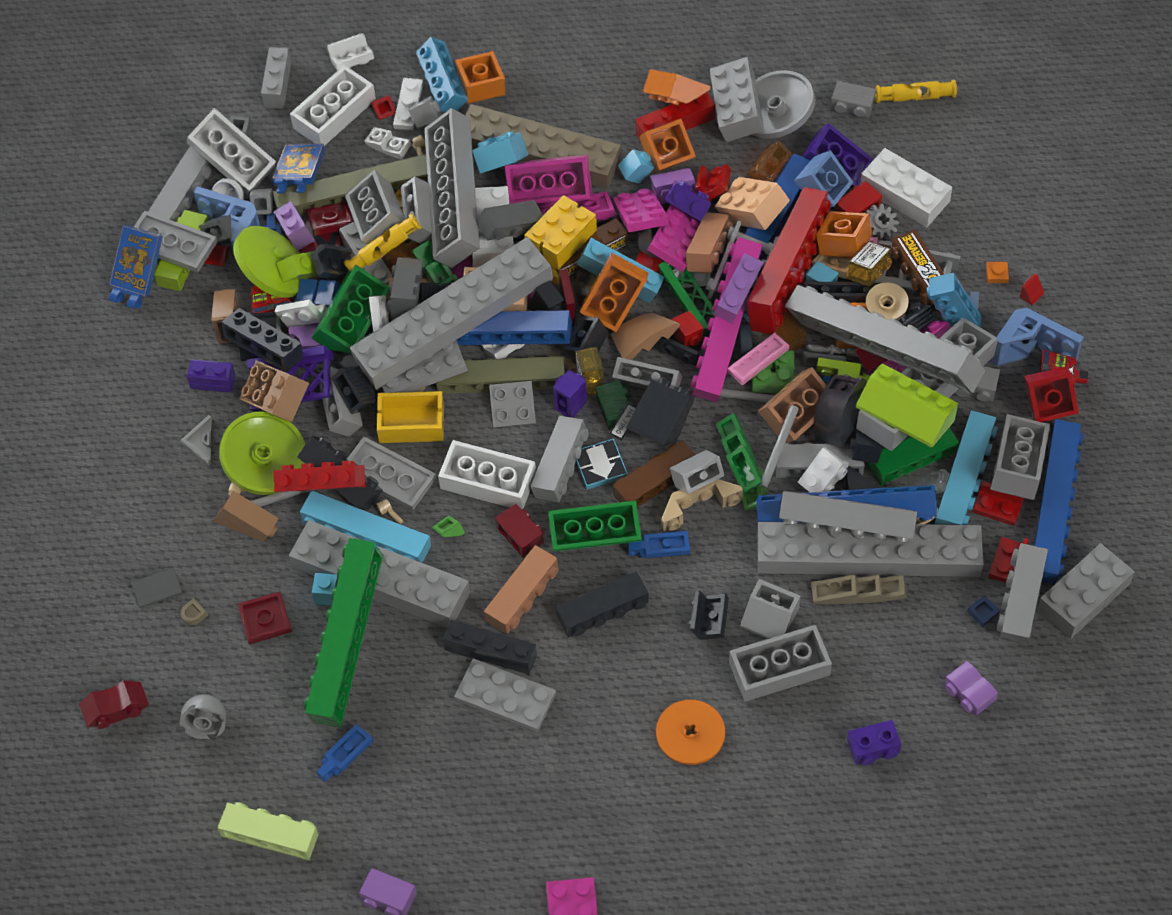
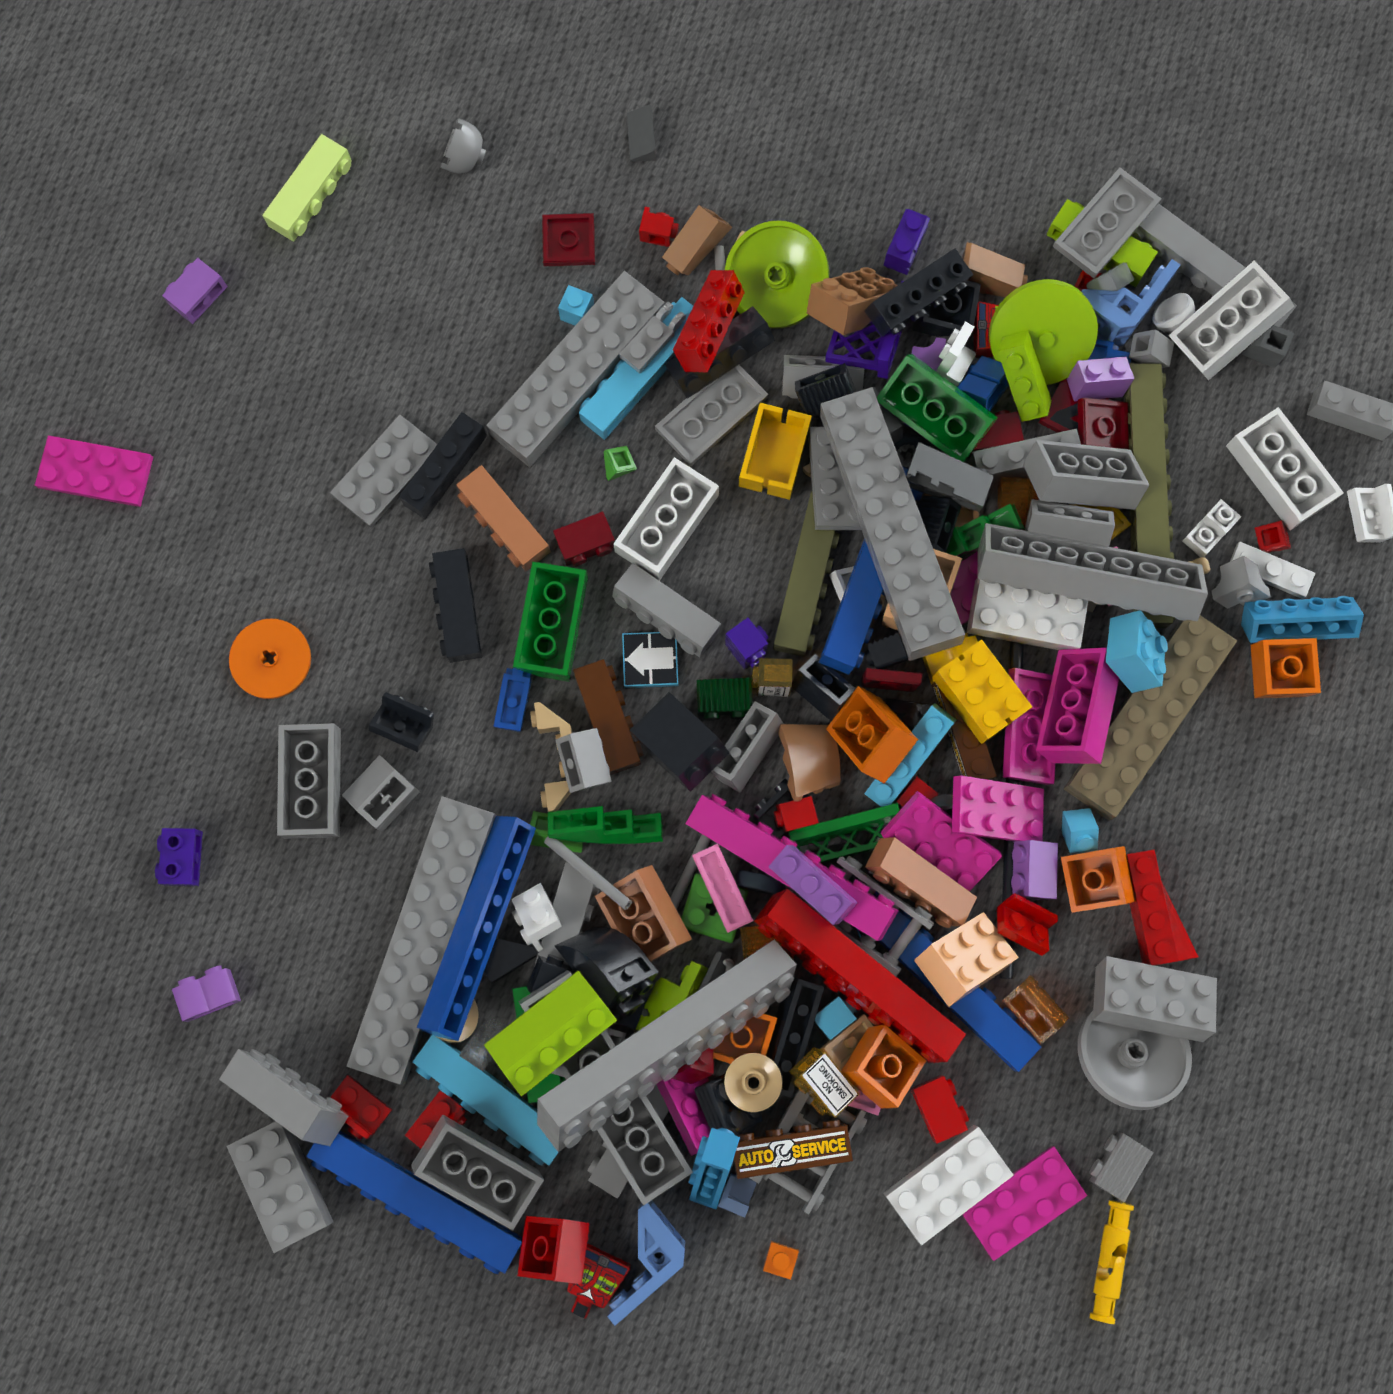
camera: 105 degrees right, 20 degrees up
dark red brick [79,680,149,729] -> none
blue tile [109,225,163,309] -> none
light grey tile [180,415,212,466] -> none
dark tan tile [181,598,208,625] -> none
blue tile [272,144,325,193] -> none
green brick [304,538,384,728] -> none
black bracket [310,244,353,280] -> none
blue hinge [317,724,374,783] -> none
yellow piece [344,213,422,271] -> none
white tile [369,295,389,332] -> none
tan hand [377,500,404,525] -> none
dark grey brick [476,200,543,241] -> none
light grey hinge [489,381,536,427] -> none
sticker [609,402,636,440] -> none
orange slope [643,69,711,105] -> none
dark purple brick [665,180,711,221] -> none
light grey brick [779,491,917,542] -> none
medium blue brick [794,150,853,208] -> none
dark purple slope [802,123,874,188] -> none
dark tan slope [811,575,907,604] -> none
light grey gear [865,204,899,241] -> none
dark blue plate [967,595,1000,627] -> none
red slope [1020,274,1044,305] -> none
none -> light grey hinge [619,302,686,373]
none -> red brick [639,207,679,247]
none -> dark pink plate [962,1146,1087,1261]

